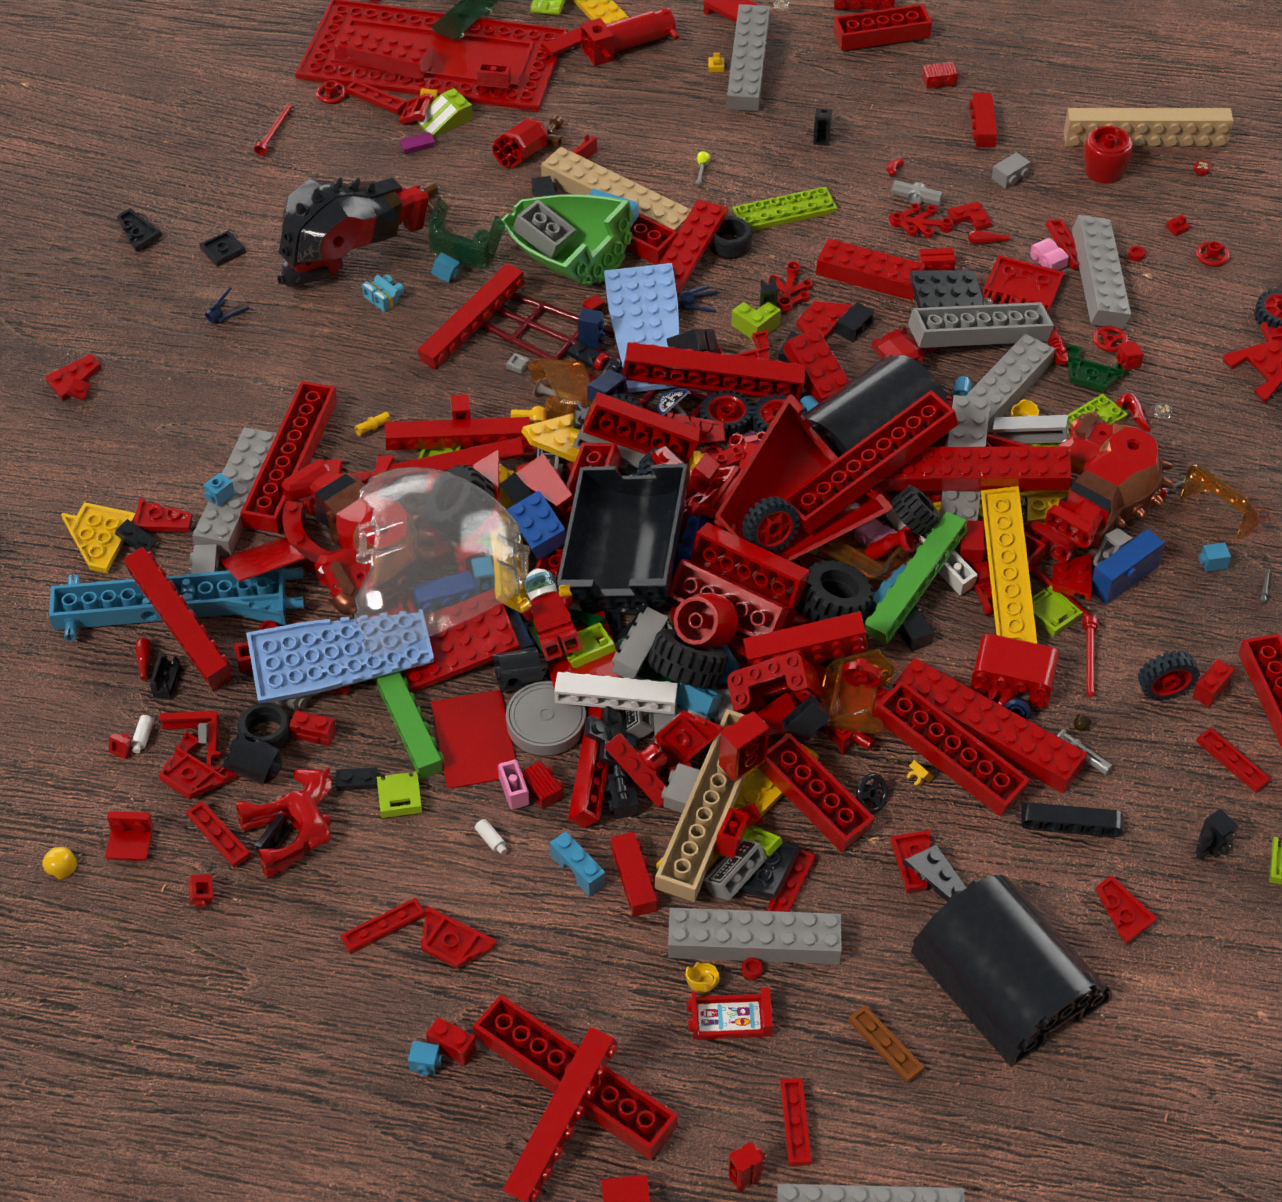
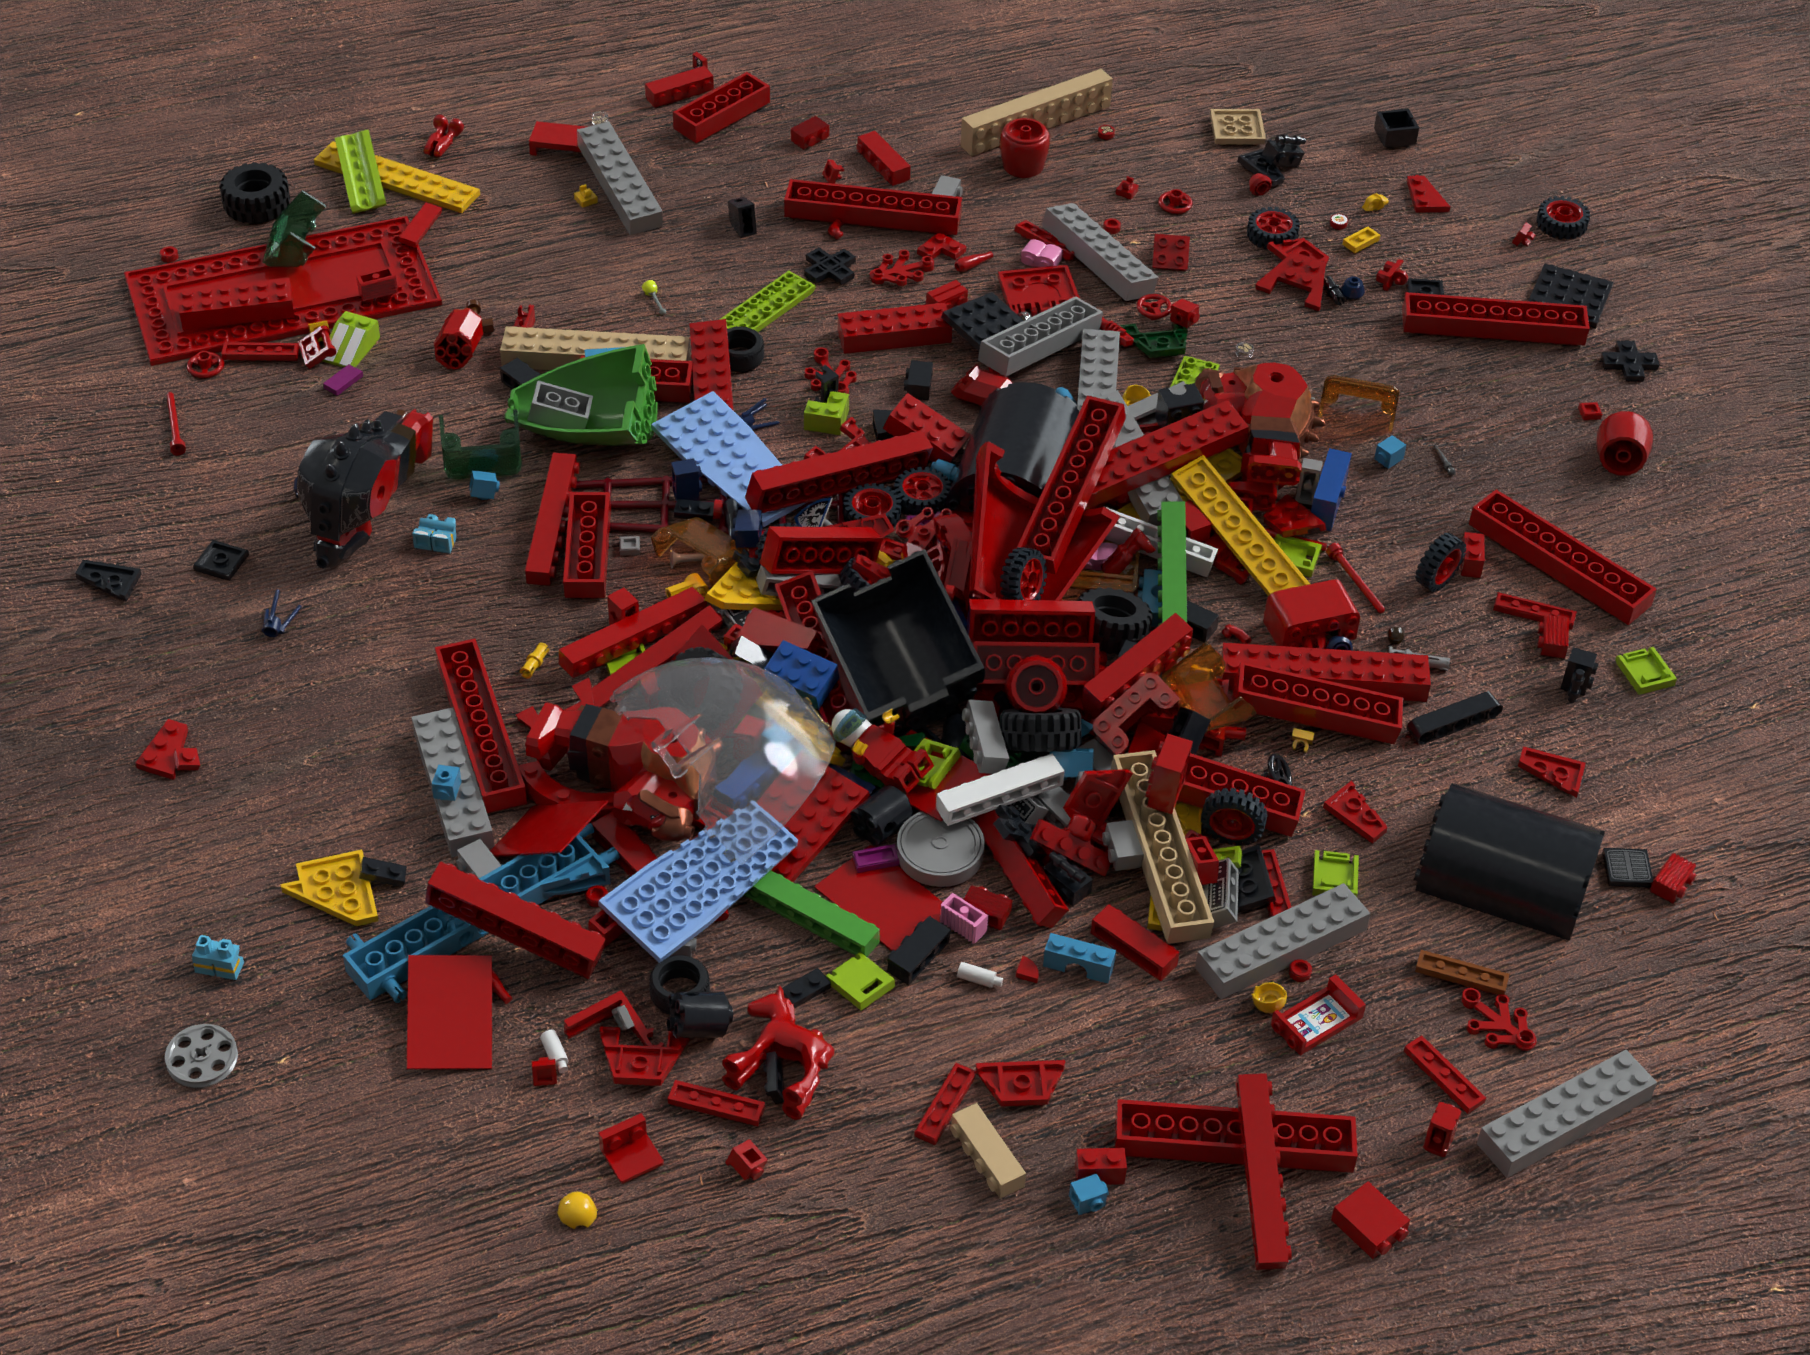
camera: 35 degrees left, 5 degrees down
red wing [134,498,193,532] -> none
black hinge [150,653,183,699] -> none
red brick [289,710,336,747] -> none
red piece [581,8,679,67] -> none
red plate [583,295,605,315] -> none
black piece [666,329,719,353] -> none
red wing [796,301,853,340] -> none
red plate [841,658,883,688] -> none
light grey piece [891,180,943,206] -> none
black tyre [891,485,941,536] -> none
wing [902,845,966,902] -> none
red piece [1116,392,1151,432] -> none
none -> red piece [407,955,492,1069]
none -> red brick [563,492,611,598]
none -> red brick [592,811,658,877]
none -> red brick [784,179,962,235]
none -> black plate [804,247,856,285]
none -> red tile [822,159,844,184]
none -> magenta tile [852,844,900,873]
none -> black brick [887,916,951,986]
none -> tan brick [950,1103,1026,1198]
none -> red tile [1016,956,1039,983]
none -> red bracket [1152,234,1190,271]
none -> black piece [1155,383,1204,428]
none -> black wheel [1201,788,1267,846]
none -> red arm [1221,624,1252,644]
none -> lime container [1312,850,1359,897]
none -> red plant [1461,988,1537,1051]
none -> red brick [1537,614,1569,658]
none -> tile [1602,848,1653,887]
none -> red brick [1650,853,1697,904]

